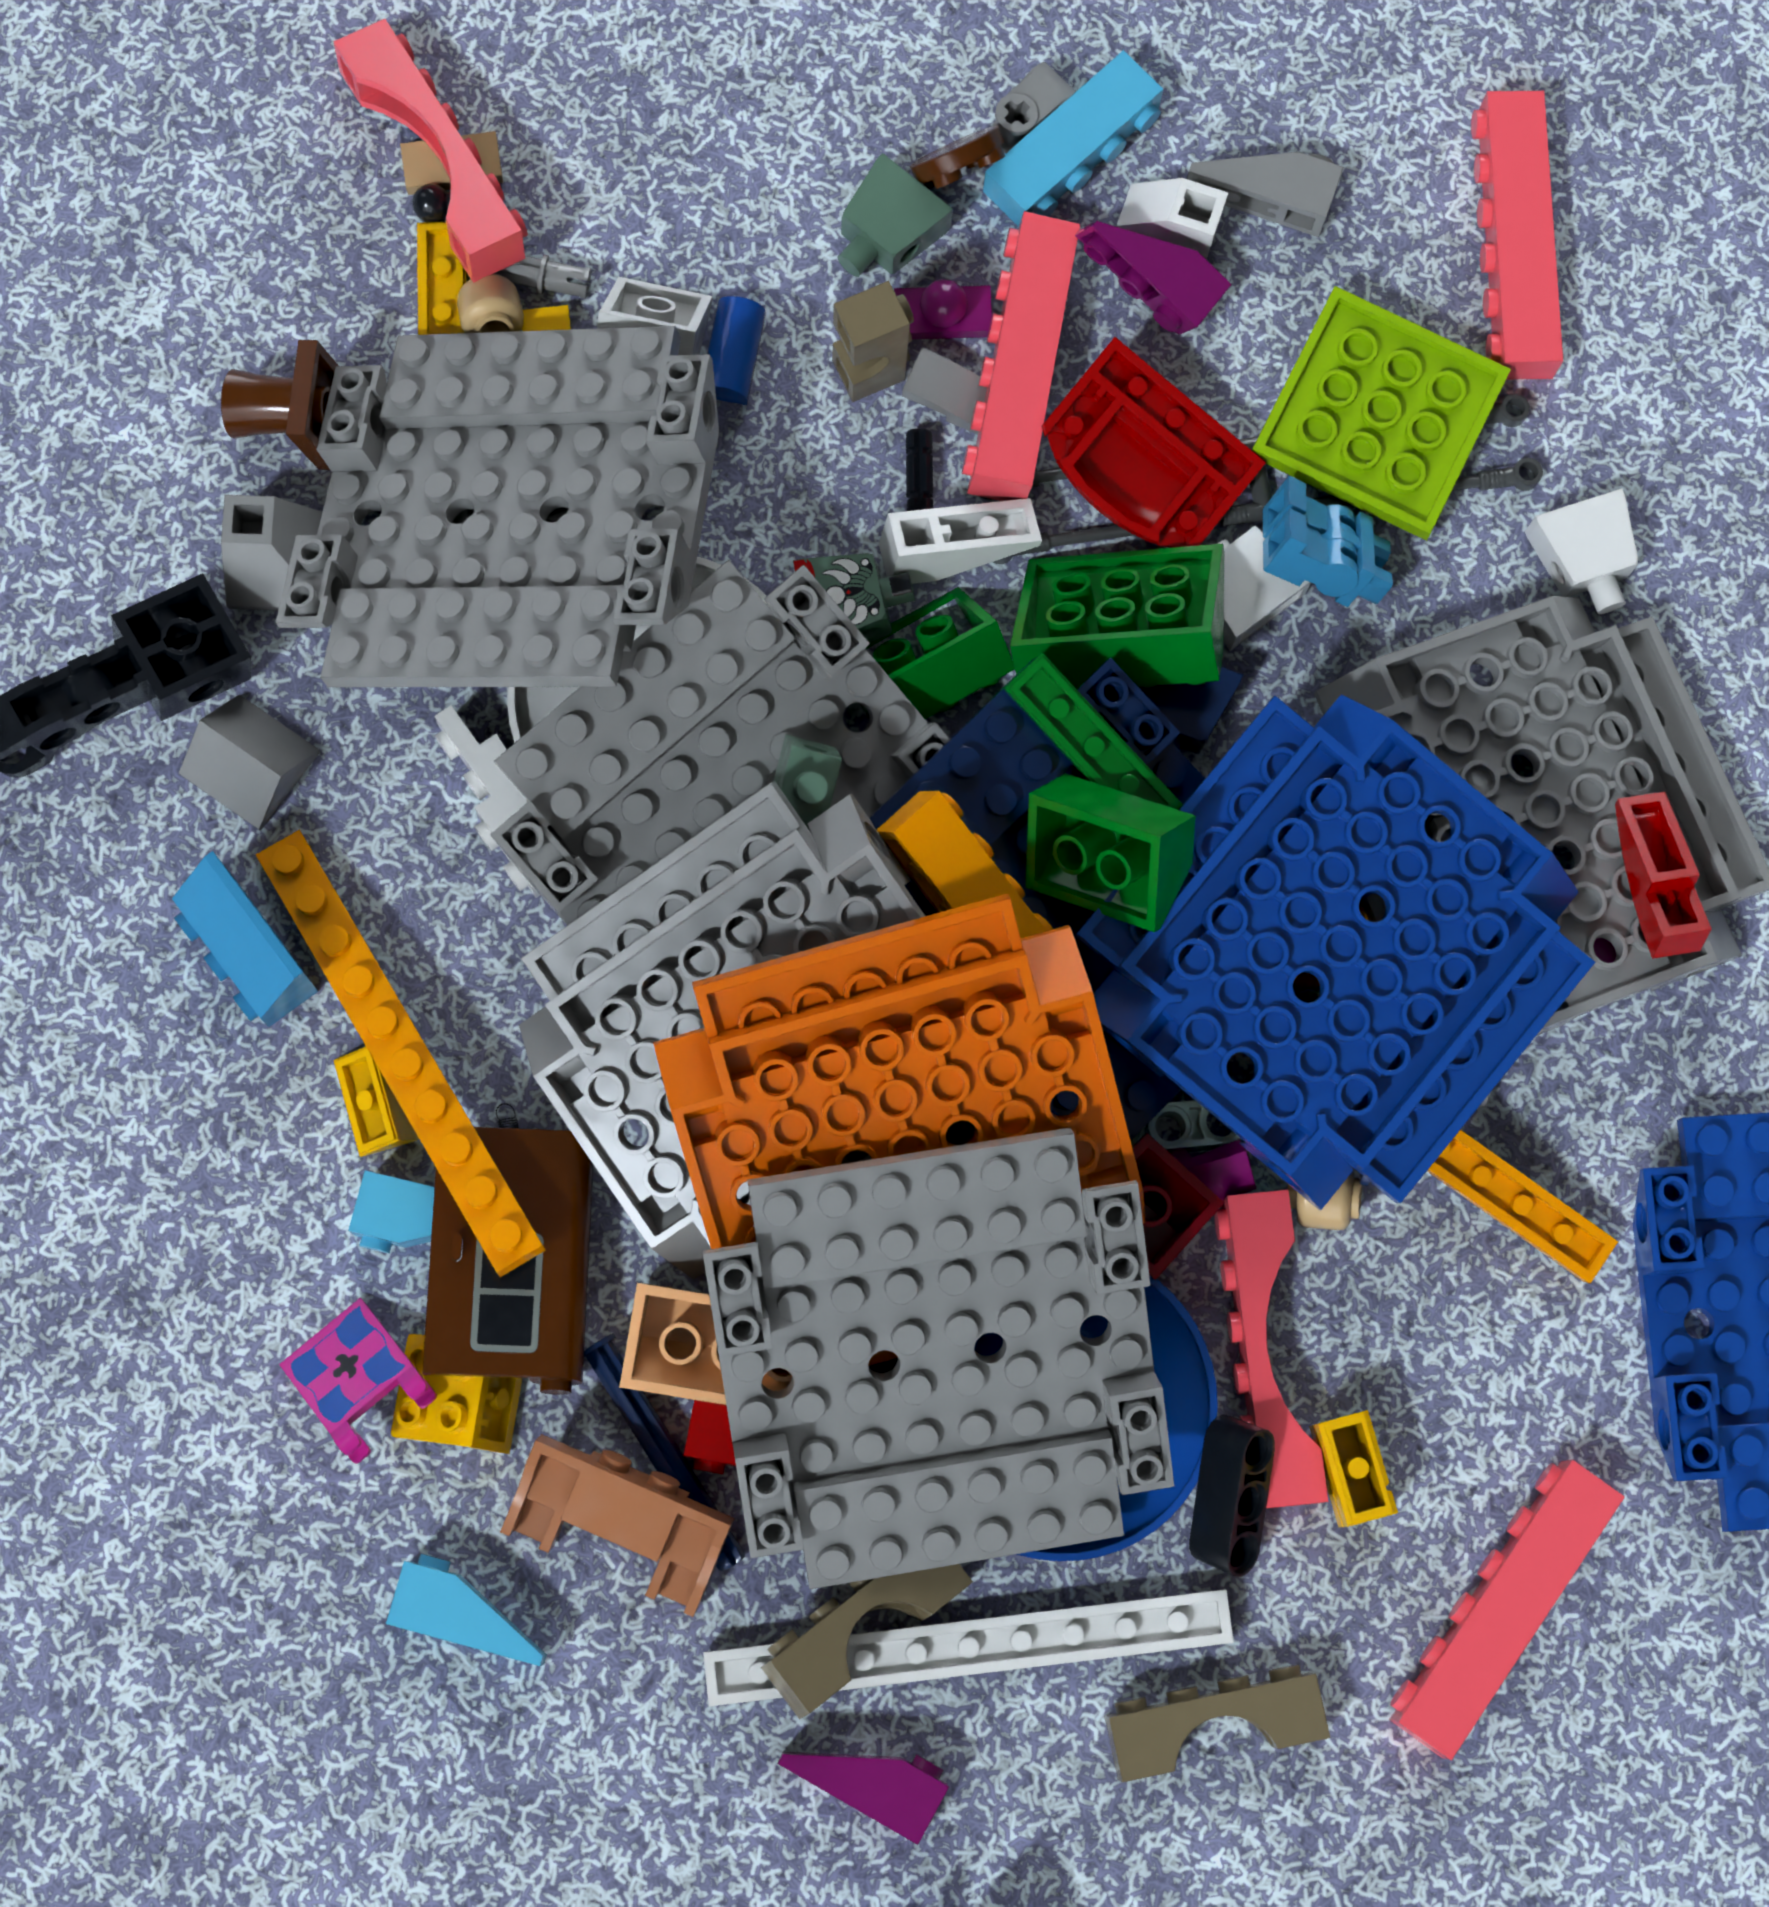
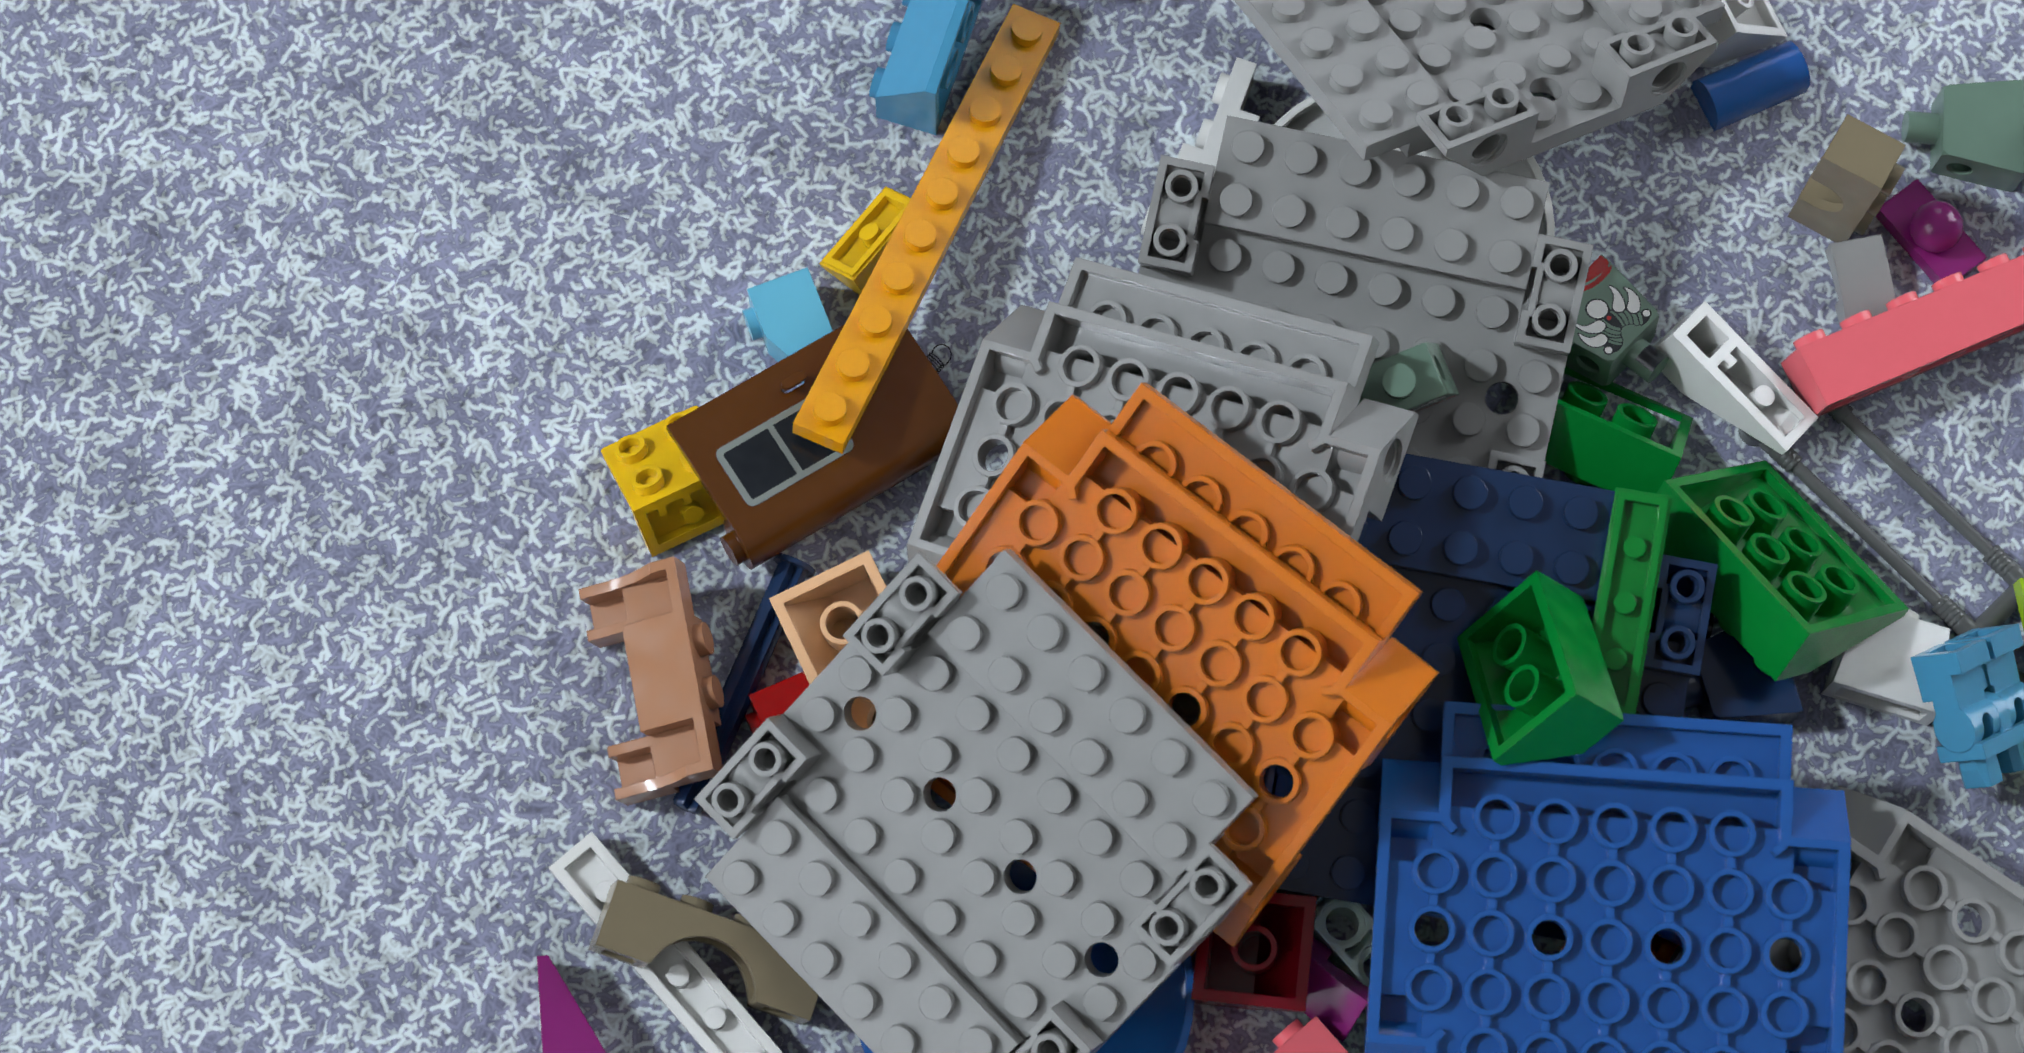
camera: 60 degrees right, 5 degrees down
dark pink flag [279,1297,437,1464] -> none
medium azure slope [386,1554,547,1666] -> none
light orange brick [877,791,1053,938] -> none
black axle [906,429,933,511] -> none
red slope [1041,337,1266,547] -> none

